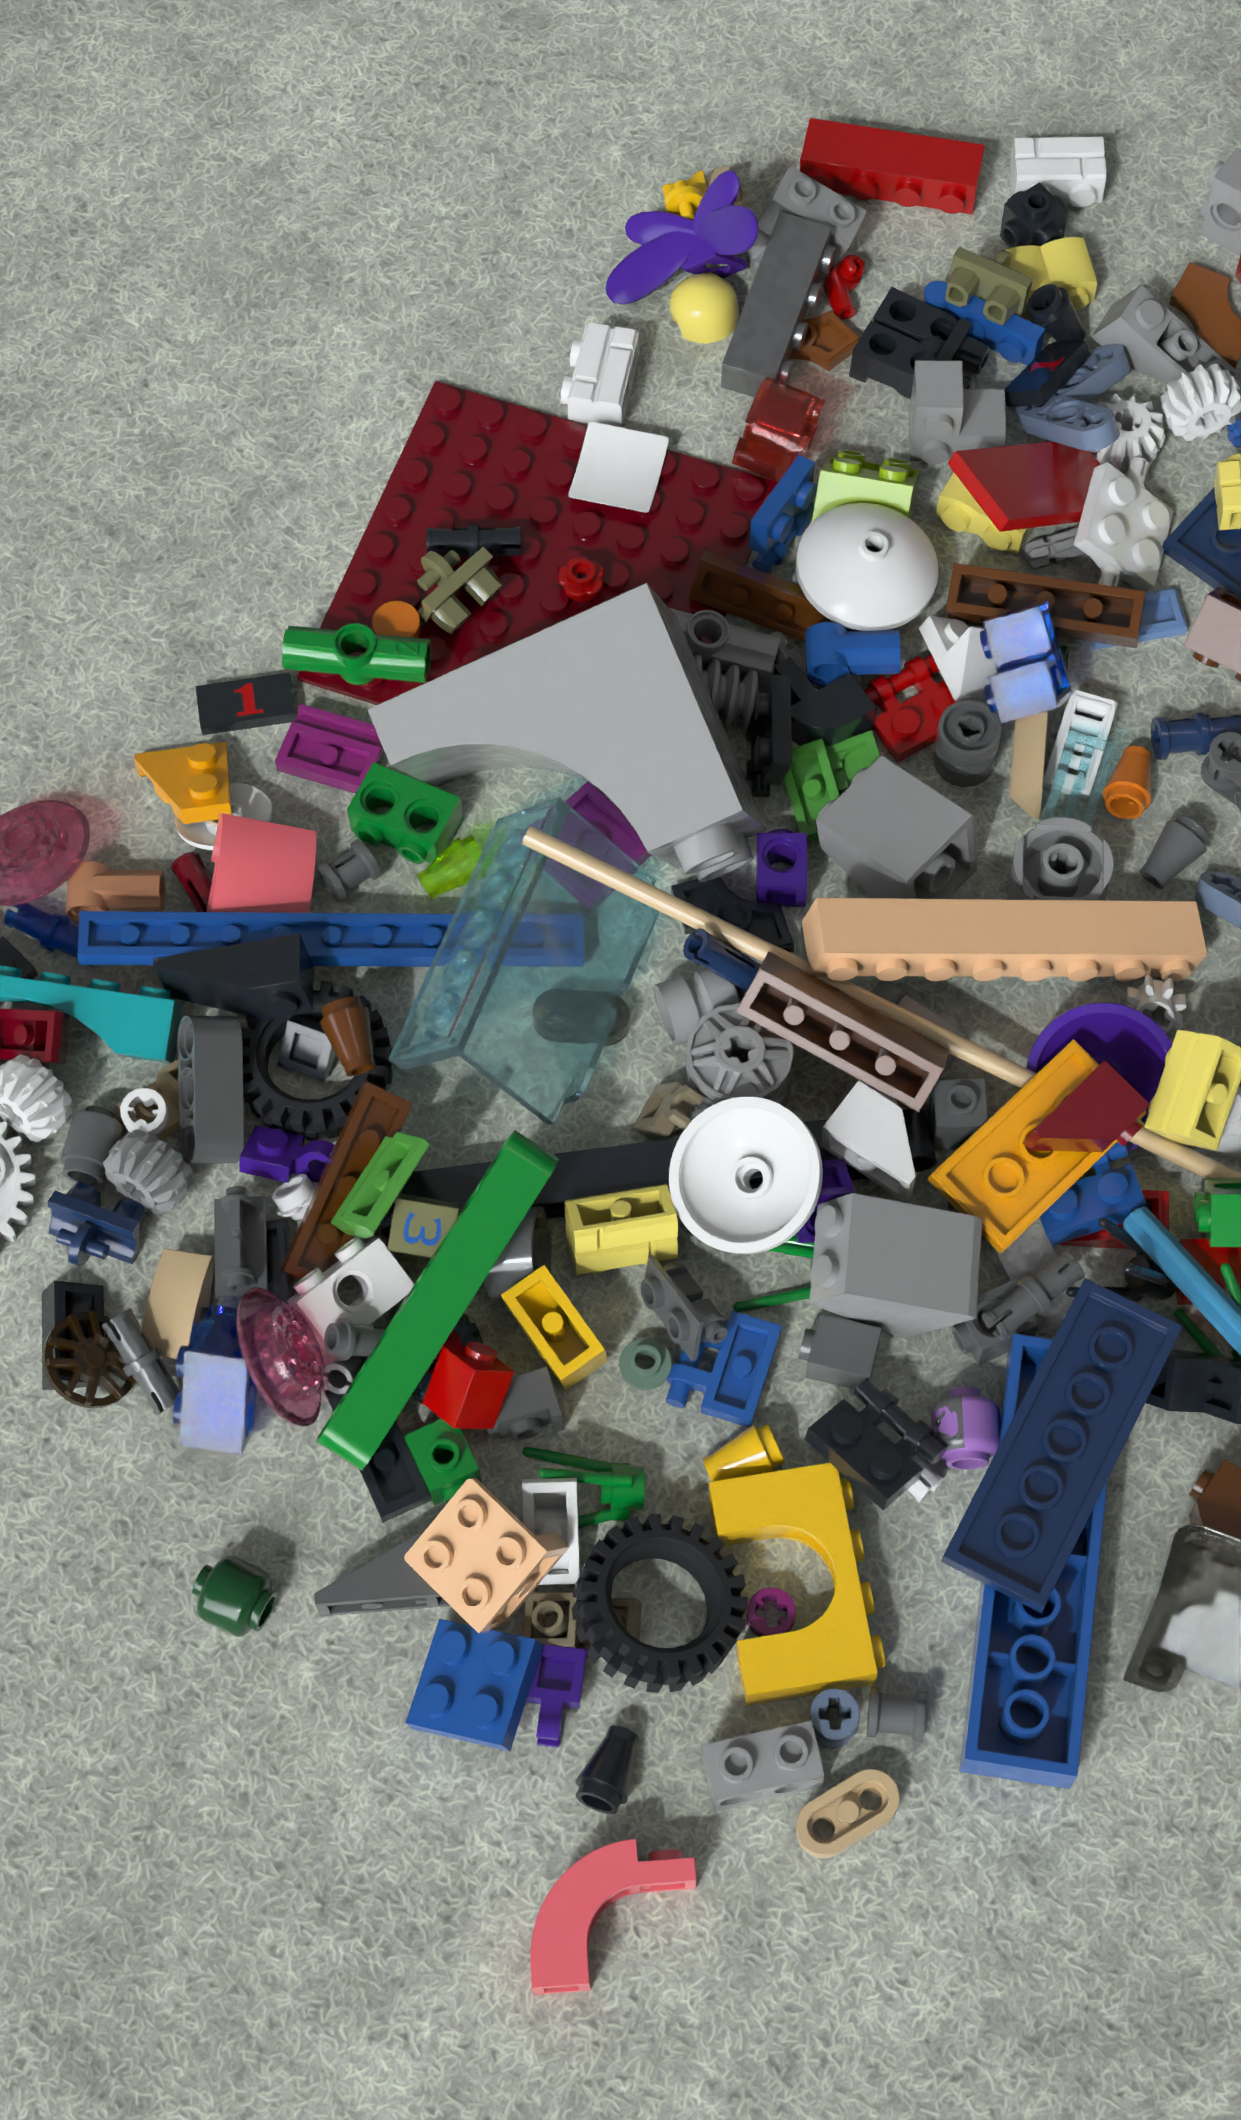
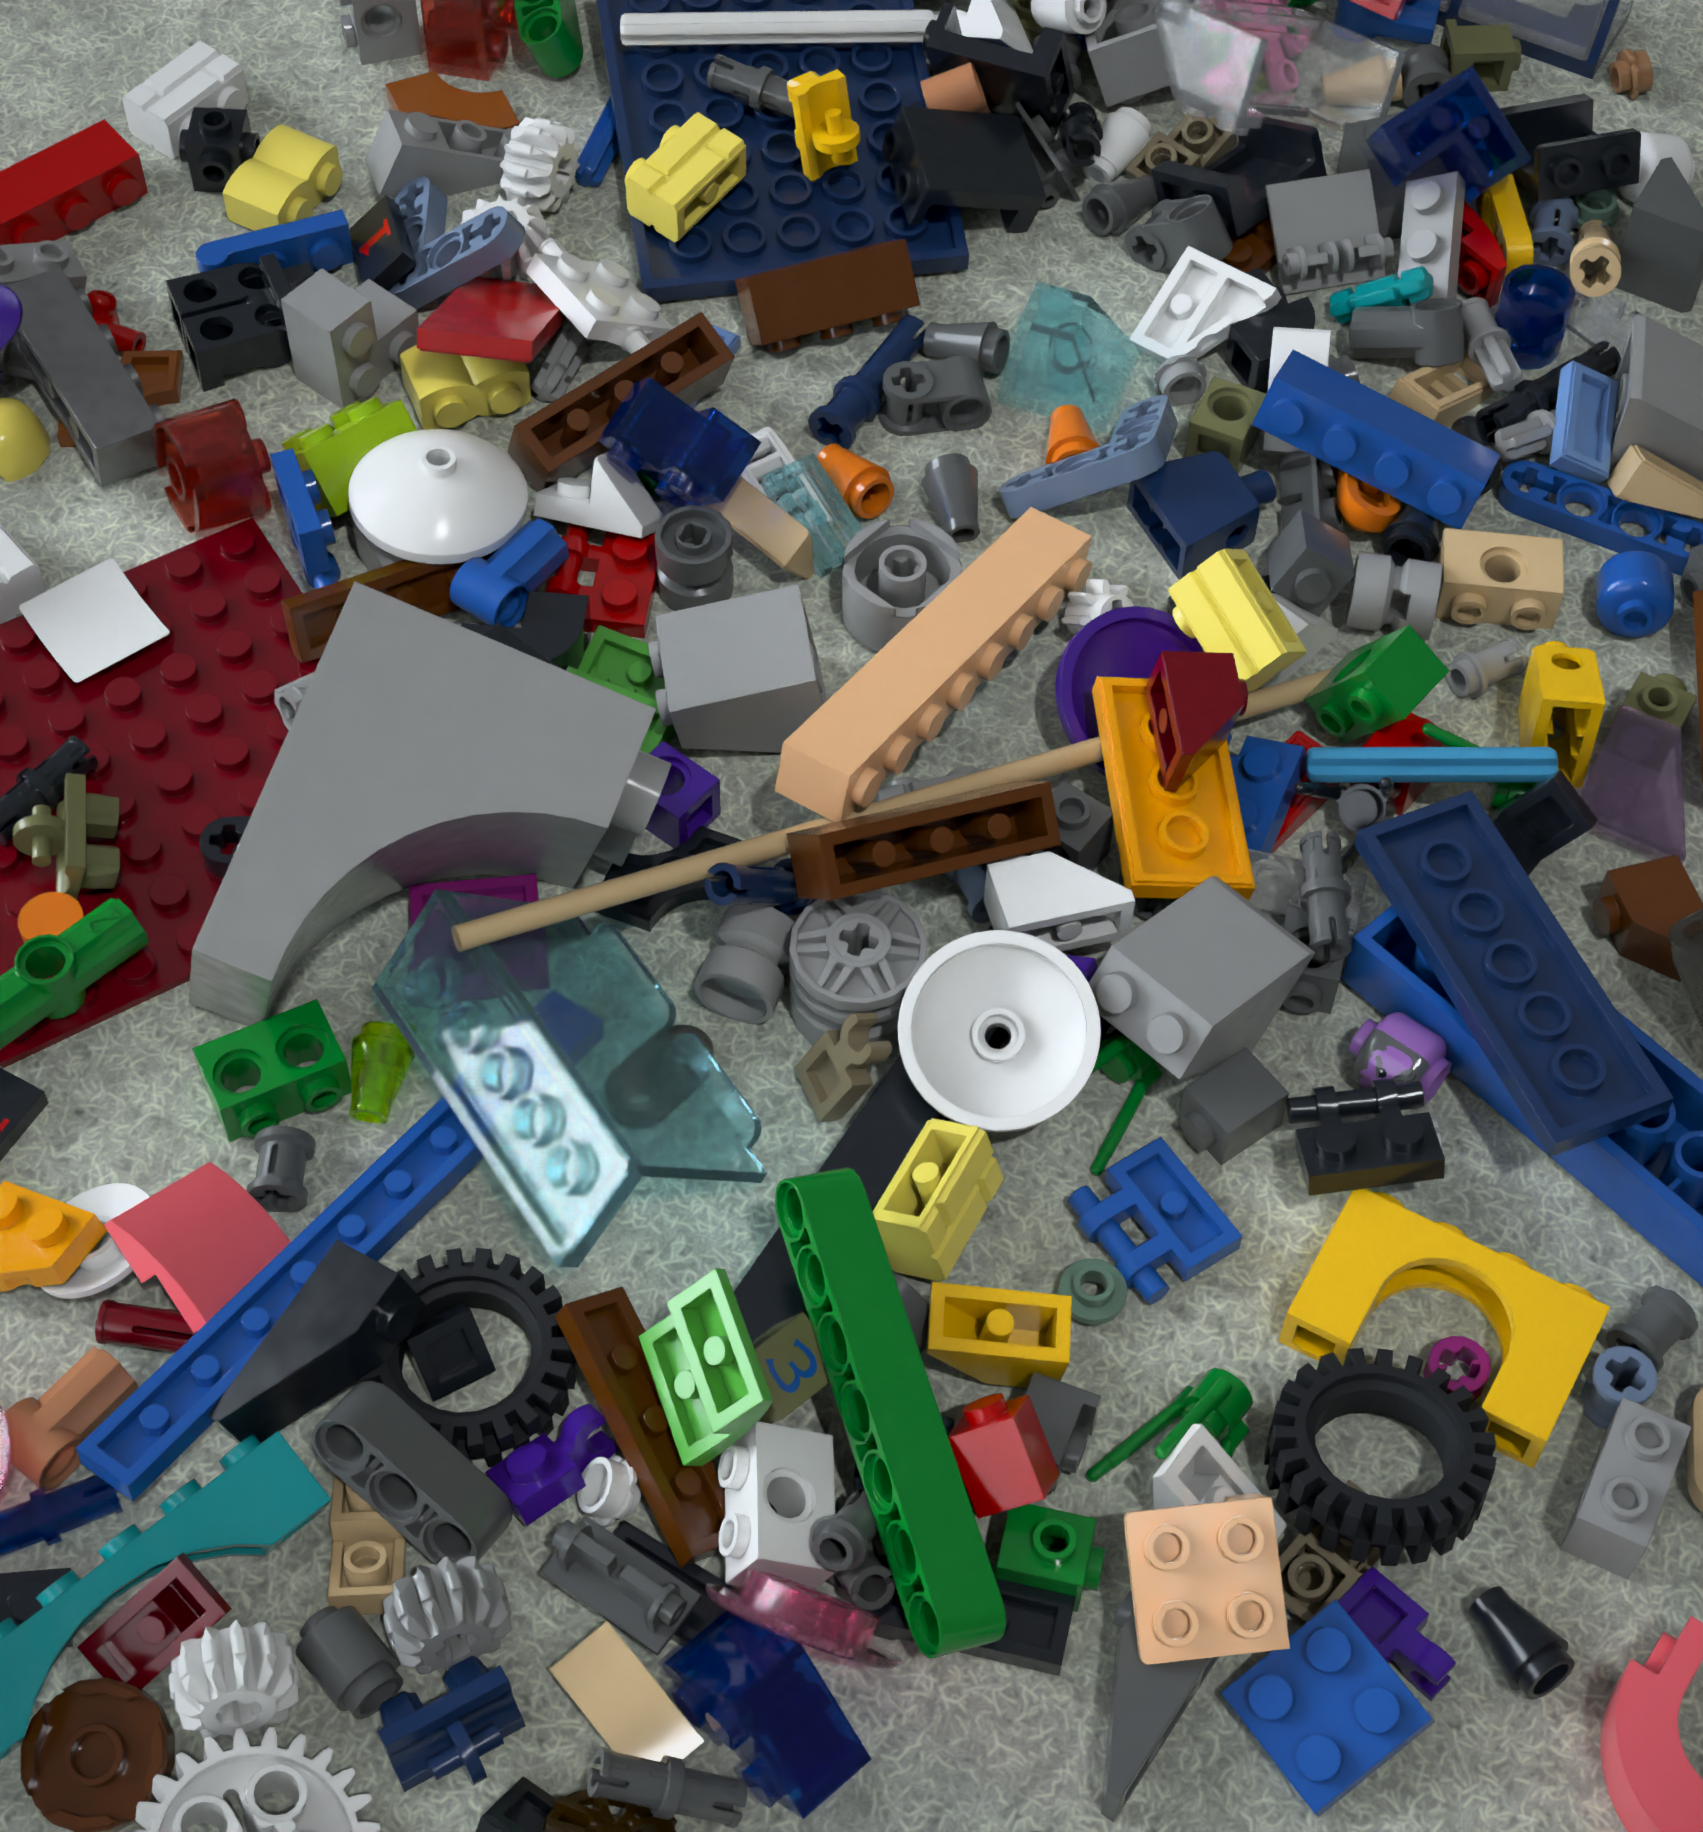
camera: 55 degrees left, 10 degrees down
white bush [120,1088,169,1135] -> none
magenta plate [275,704,384,794] -> none
reddish brown cone [320,997,376,1076] -> none
red plate [558,557,605,602] -> none
dark grey hinge [641,1255,728,1362] -> none
yellow cone [702,1424,786,1481] -> none
olive hips [945,247,1033,326] -> none
black cone [1027,284,1086,343] -> none

